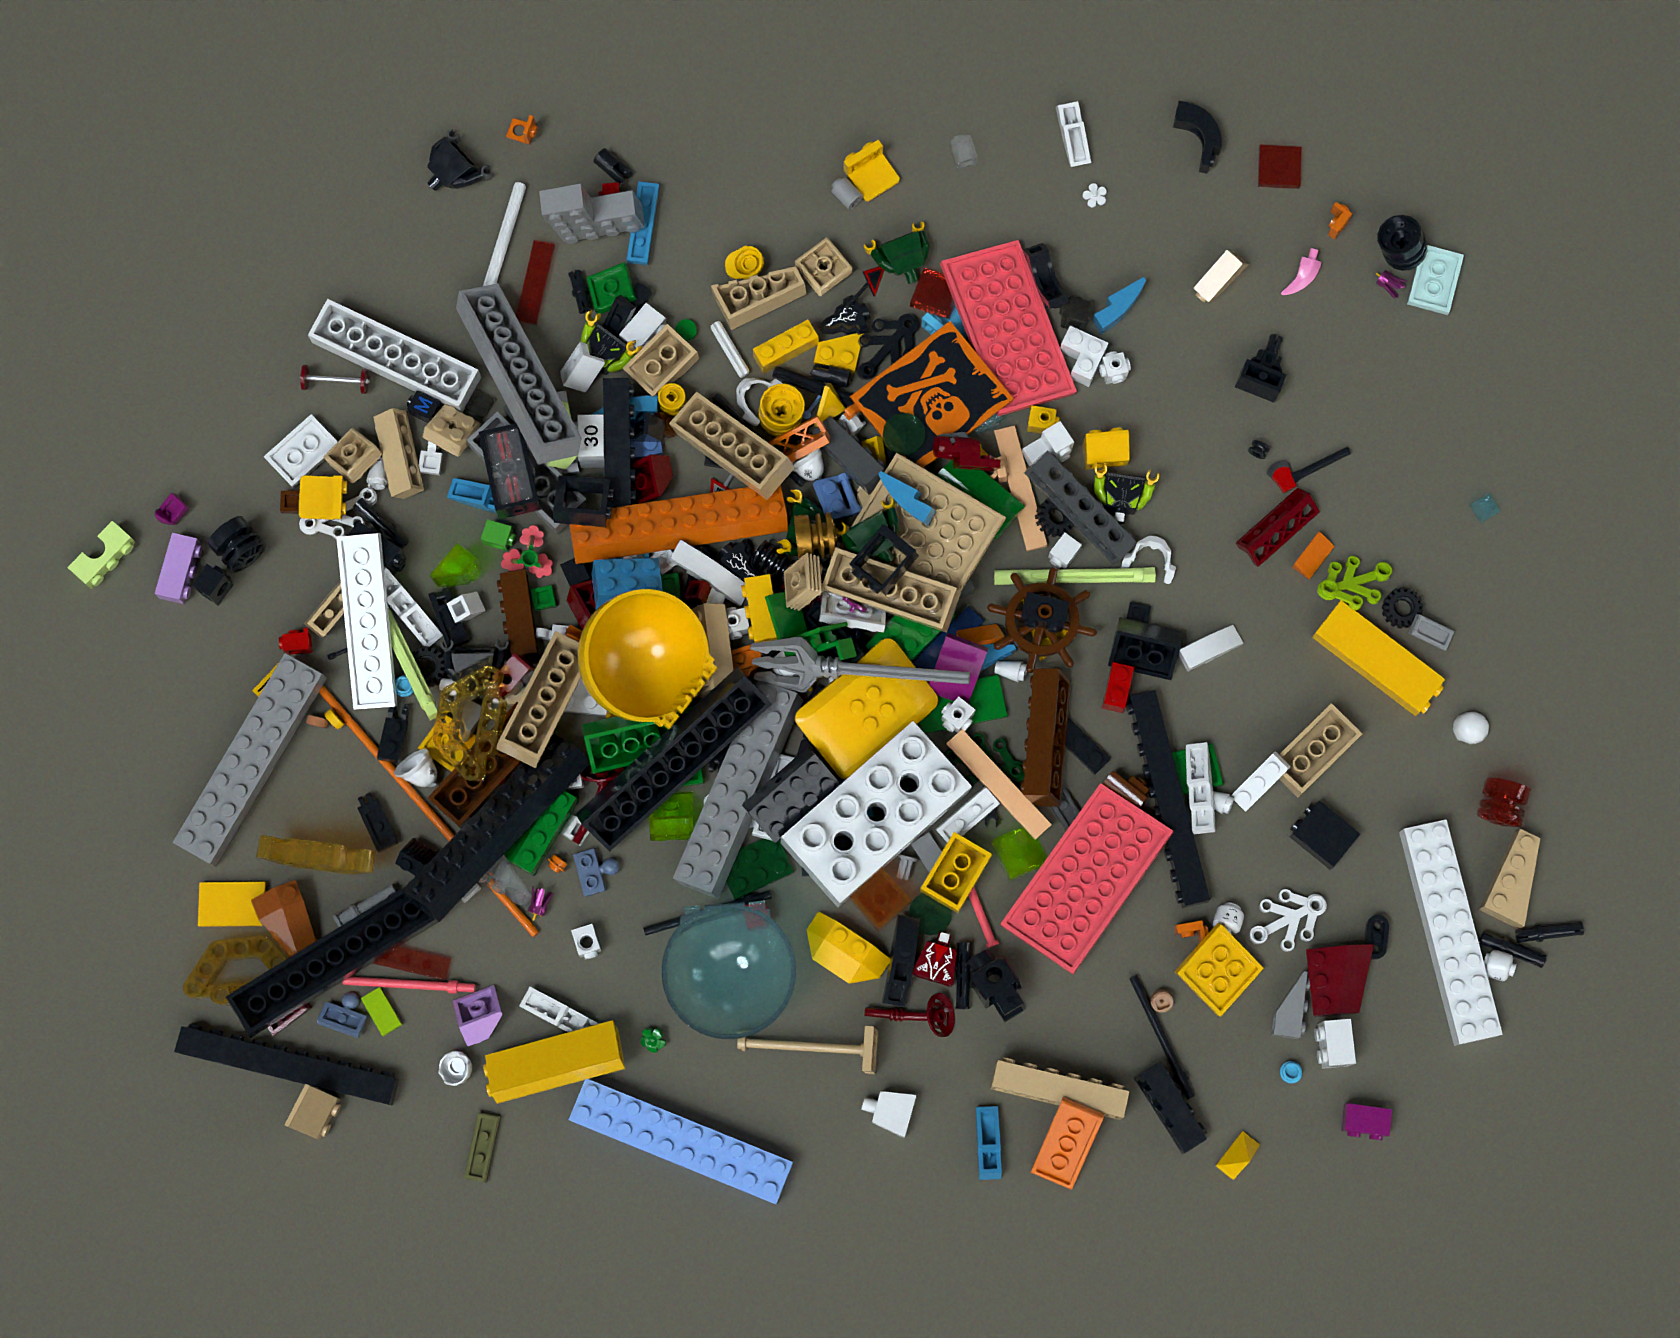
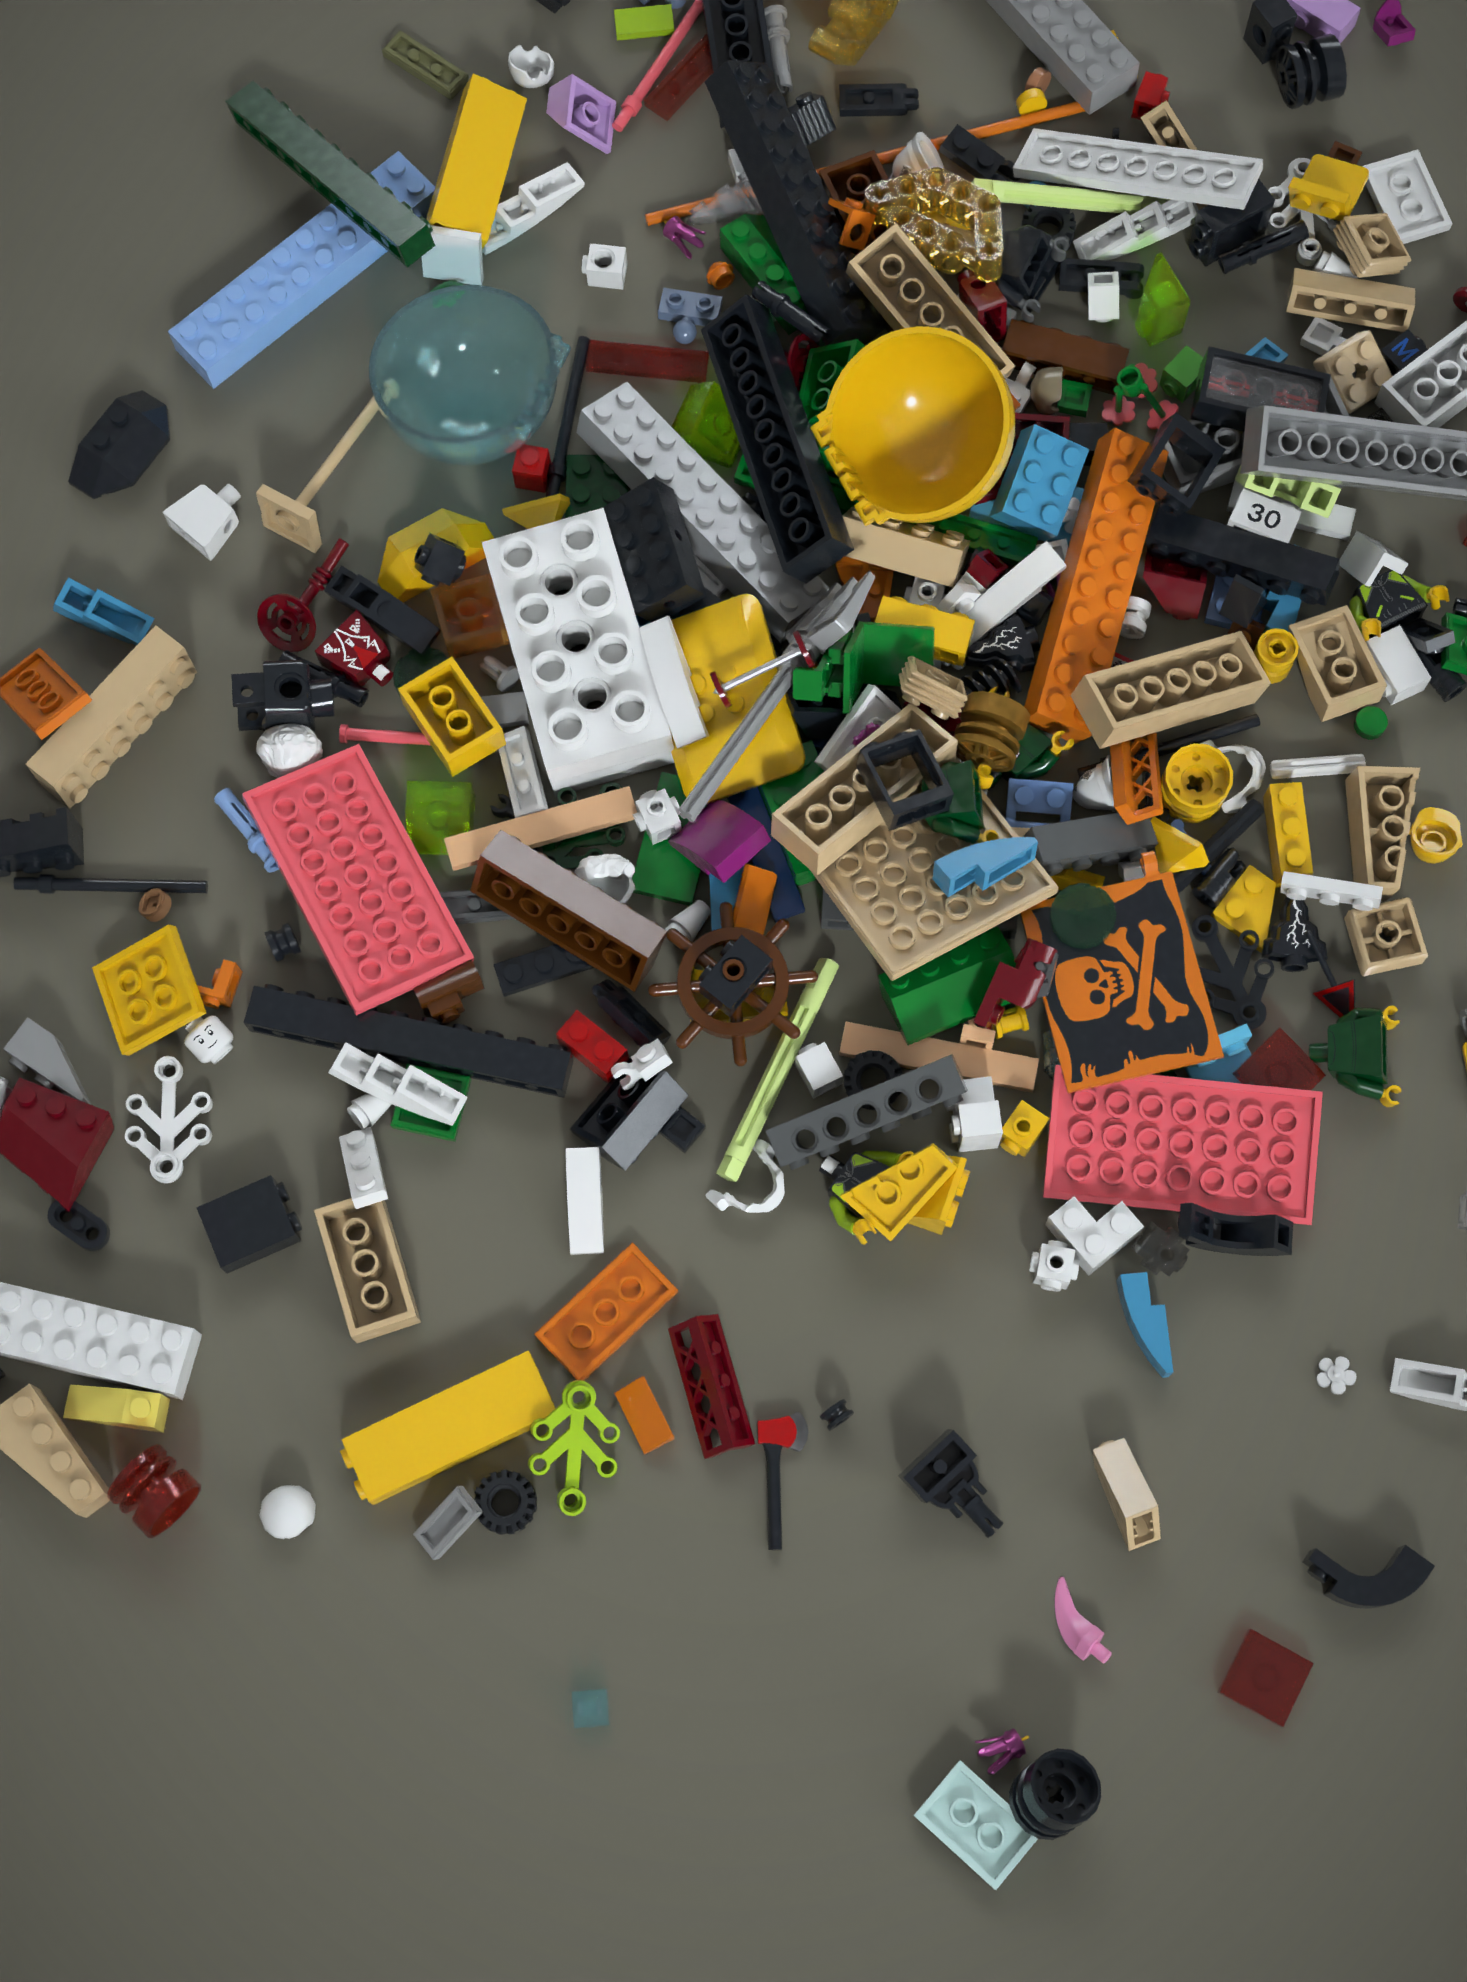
camera: 120 degrees right, 5 degrees down
orange bracket [1328,202,1353,240] -> none
none -> light yellow slope [63,1384,170,1433]
none -> black wedge [68,390,170,499]
none -> light blue pin [214,788,279,873]
none -> dark green brick [226,81,436,268]
none -> white hair [256,723,323,778]
none -> black wheel [265,922,301,962]
none -> black brick [414,533,466,586]
none -> white tile [422,225,484,286]
none -> yellow slope [502,493,570,529]
none -> orange tile [534,1242,679,1381]
none -> white hair [574,854,635,903]
none -> clear red tile [586,340,710,383]
none -> black hinge [592,979,671,1047]
none -> white plate [610,1038,673,1090]
none -> white slope [639,616,709,748]
none -> axle [710,630,815,708]
none -> black pin [752,281,832,347]
none -> orange bracket [828,197,876,250]
none -> yellow wing [840,1143,959,1241]
none -> white plate [938,583,981,614]
none -> dark tan hair [1030,367,1063,415]
none -> white wheel [1120,596,1152,639]
none -> white plate [1280,871,1383,911]

